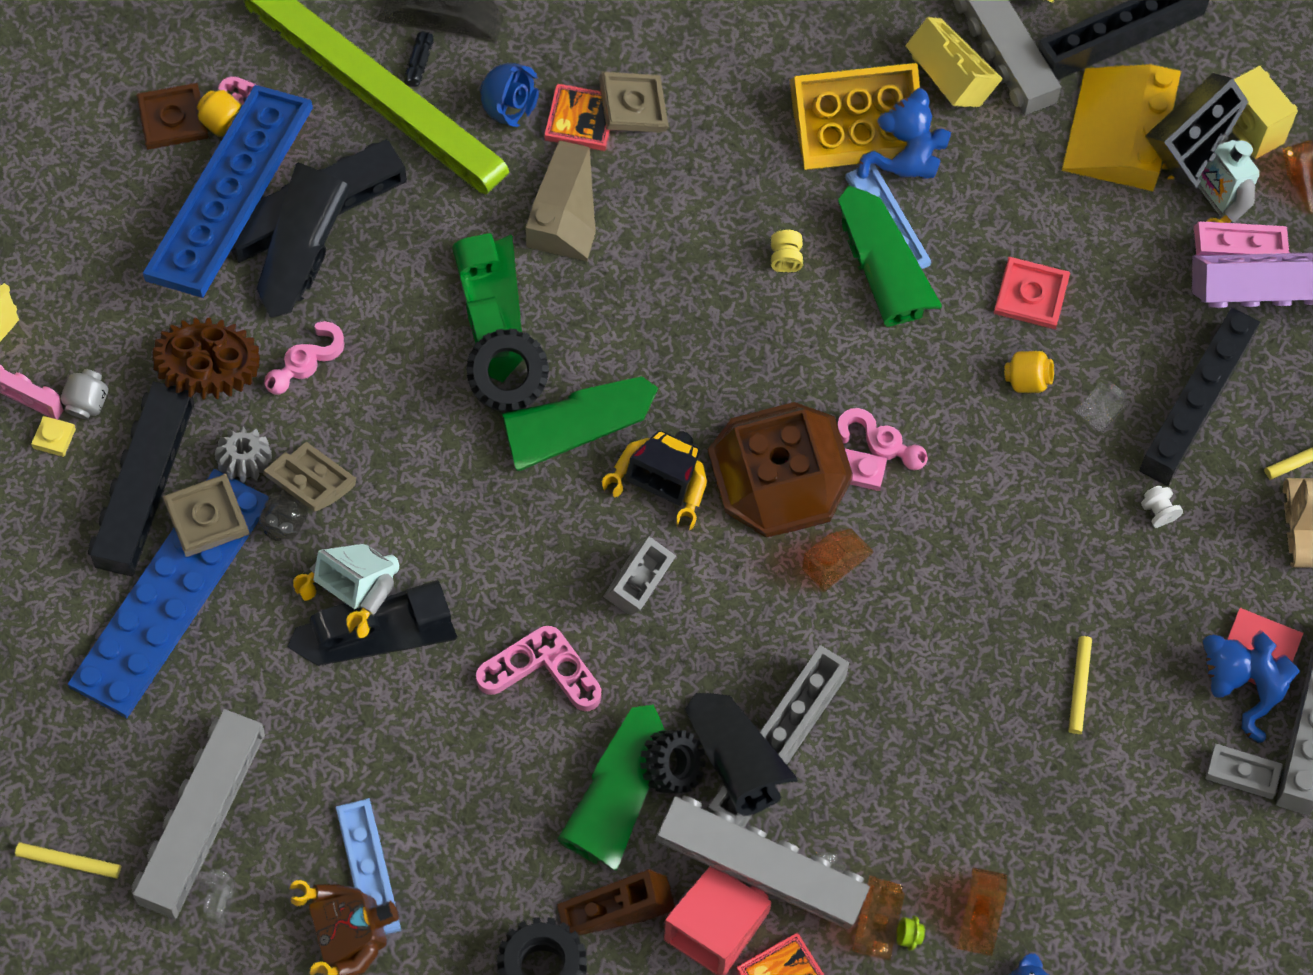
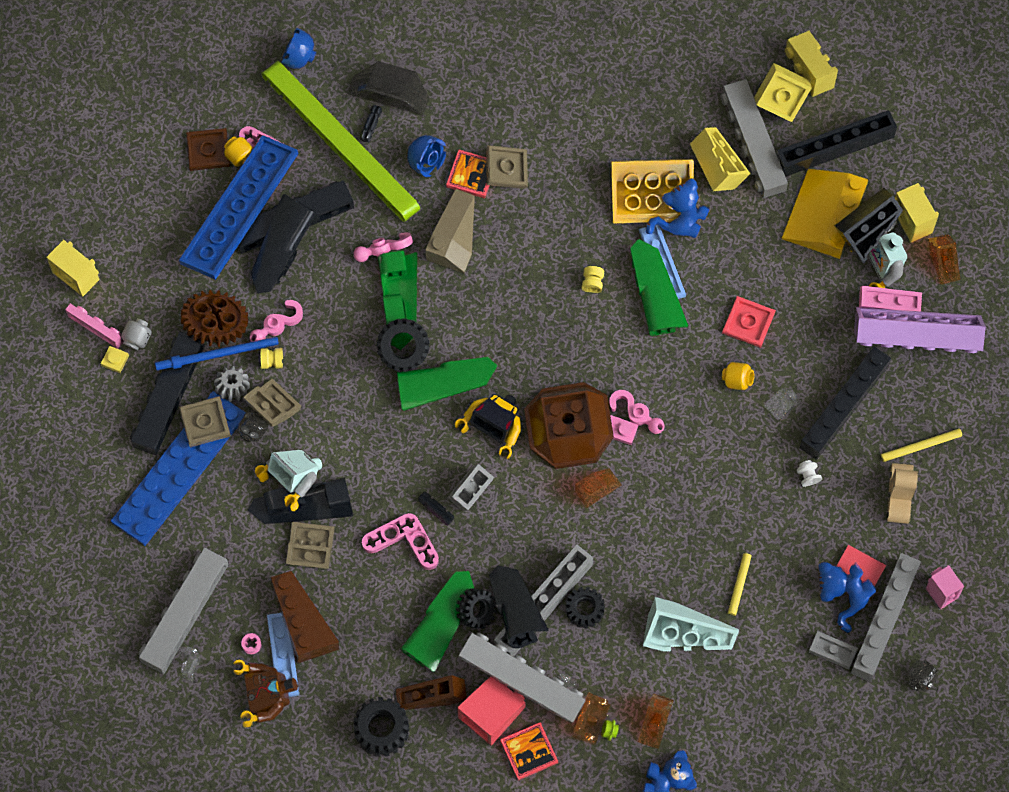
camera: 10 degrees right, 5 degrees up
light yellow bar [15,842,121,879] -> none
none -> blue bar [155,337,279,371]
none -> bright pink bush [241,633,261,654]
none -> light yellow wheel [261,348,283,369]
none -> reddish brown wedge [271,571,339,663]
none -> dark tan slope [286,522,335,569]
none -> bright pink piece [353,232,413,262]
none -> black axle [418,492,454,526]
none -> black tyre [566,587,605,628]
none -> light aqua wedge [643,597,739,651]

